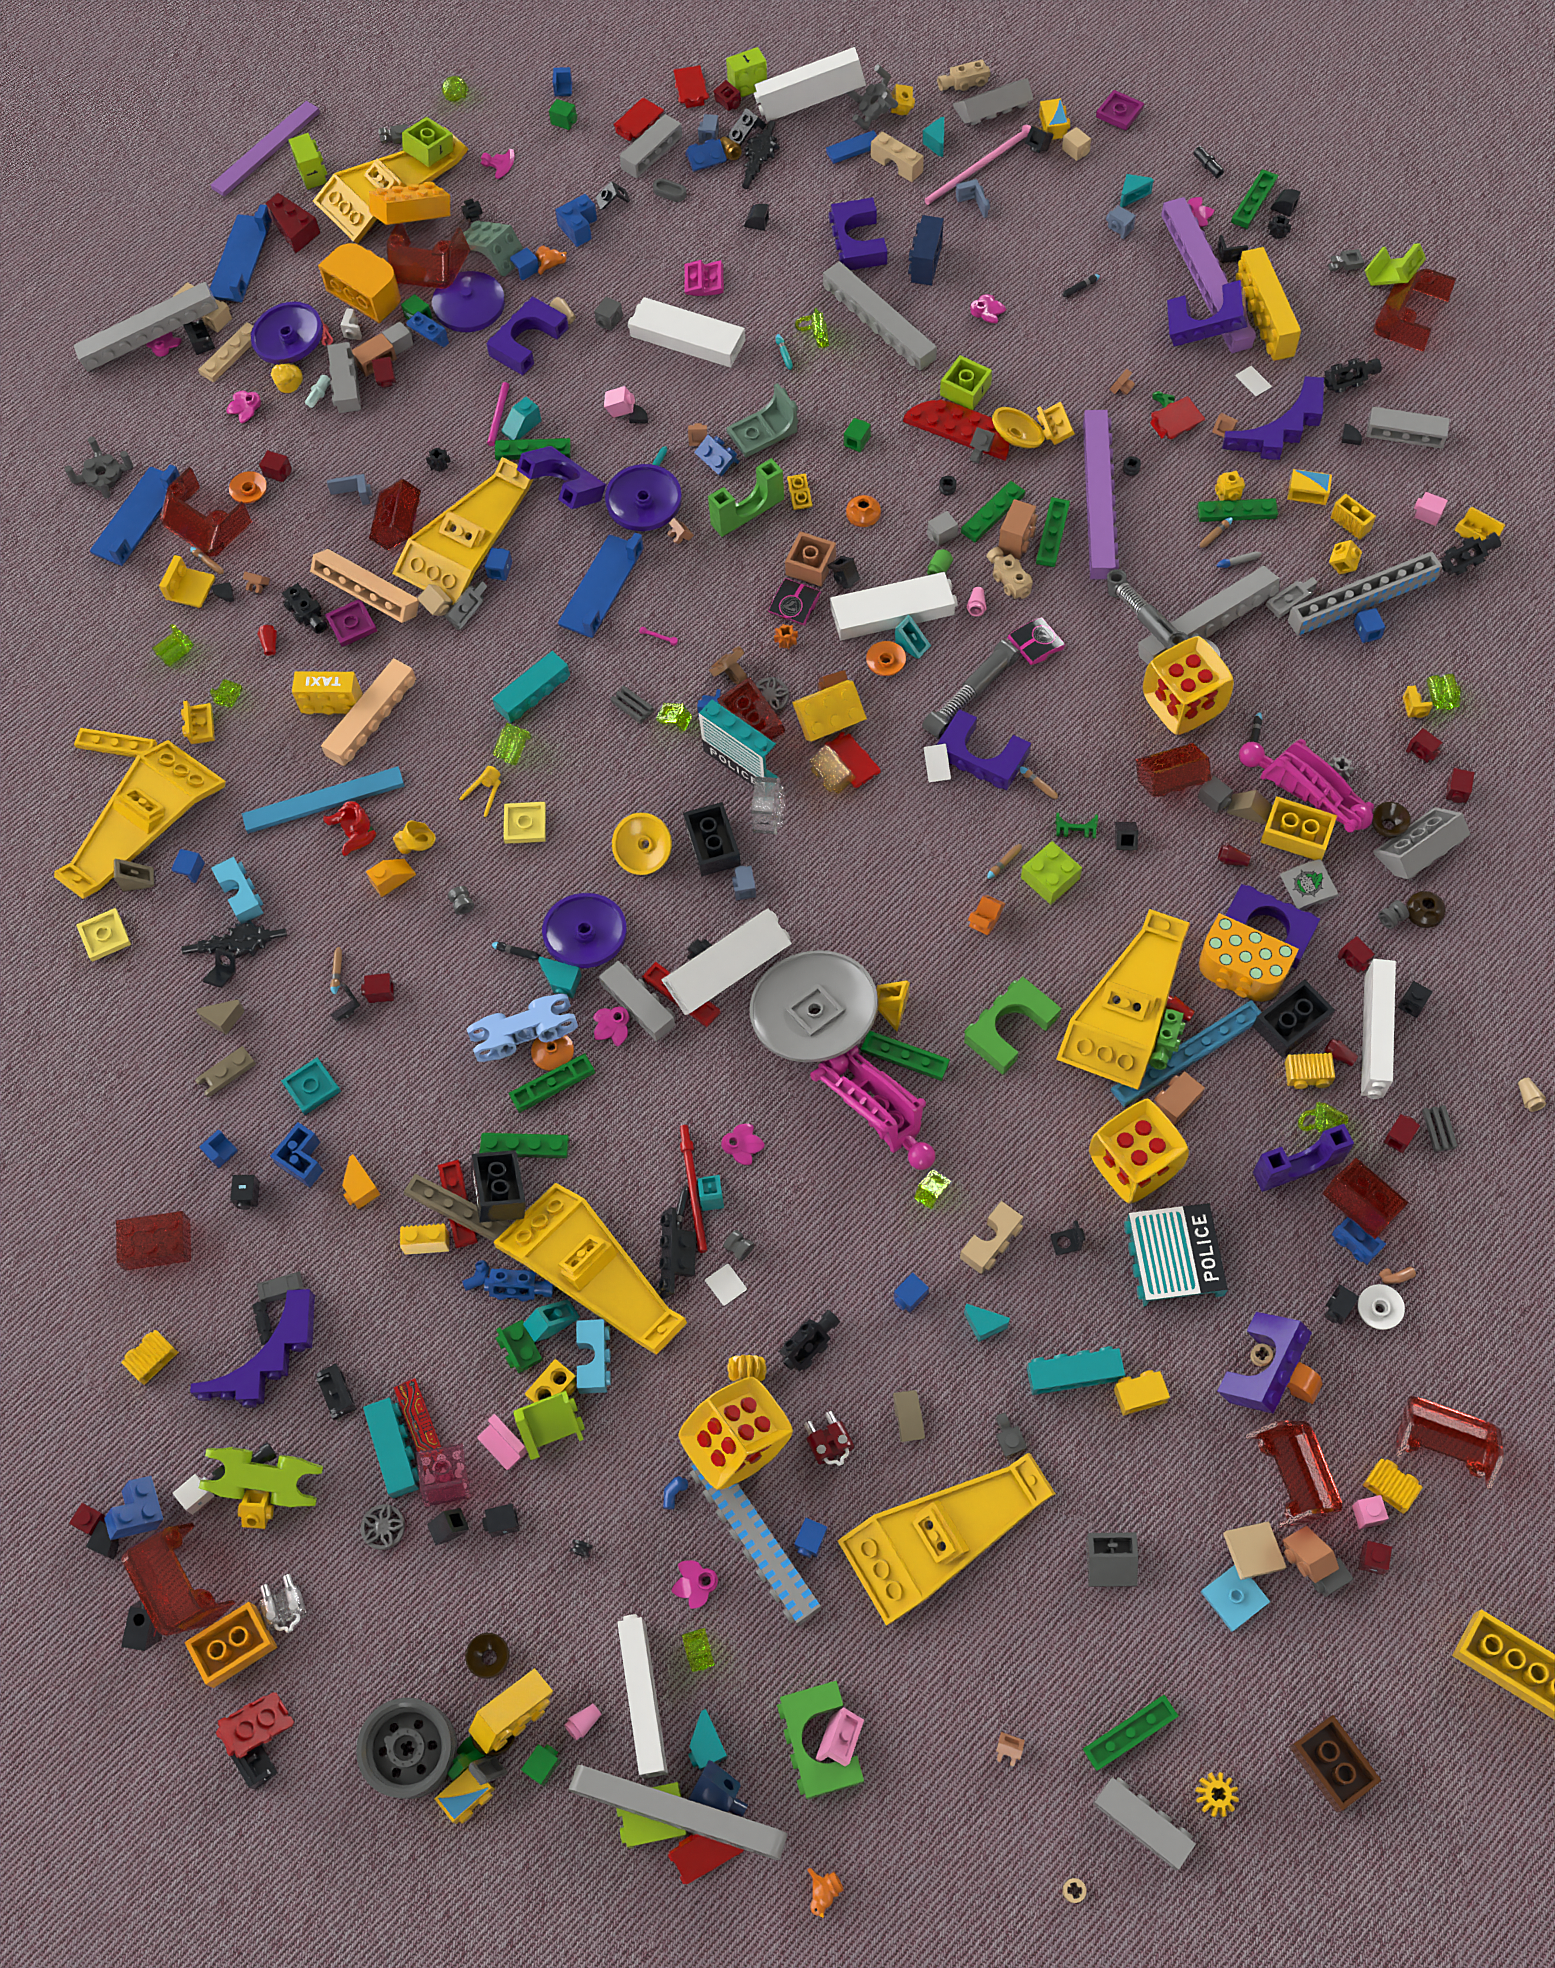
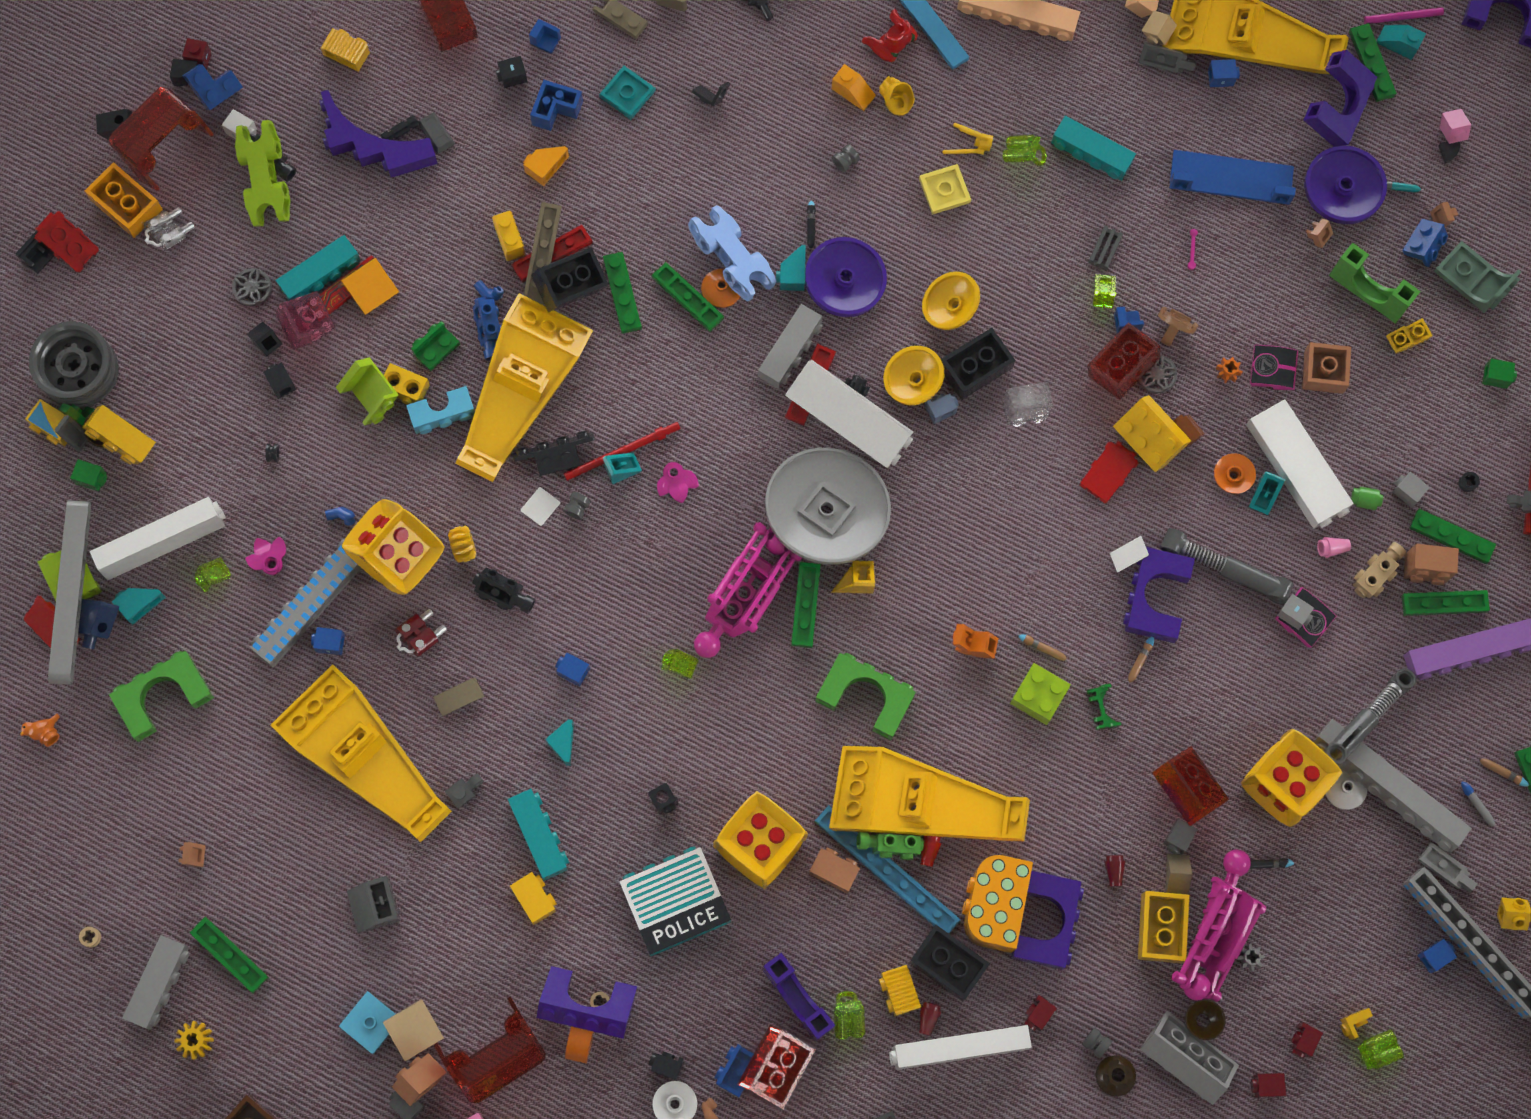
camera: 65 degrees right, 10 degrees up
yellow brick [238,1489,274,1529] -> none
black hinge [316,1363,357,1420] -> none
medium nougat piece [330,947,342,994] -> none
dark red brick [361,973,394,1003] -> none
dark brown piece [465,1633,510,1679] -> none
bright pink panel [477,1414,528,1470] -> none
teal slope [523,1299,580,1342] -> none
bright pink cone [564,1703,602,1741] -> none
dark pink plate [593,1007,630,1047] -> none
black piece [676,1186,689,1229] -> none
teal panel [699,700,779,795] -> none
clear yellow brick [809,745,856,794] -> none
bright pink panel [816,1707,864,1766] -> none
black brick [827,556,860,589] -> none
orange piece [846,495,881,527] -> none
tan arch [960,1201,1023,1274] -> none
black brick [1115,822,1138,850] -> none
light grey slope [1280,859,1339,910] -> none
dark red brick [1383,1114,1420,1154] -> none
black brick [1398,981,1433,1018] -> none
none -> light orange tile [341,258,399,315]
none -> yellow dish [883,346,944,405]
none -> light grey brick [1277,594,1314,630]

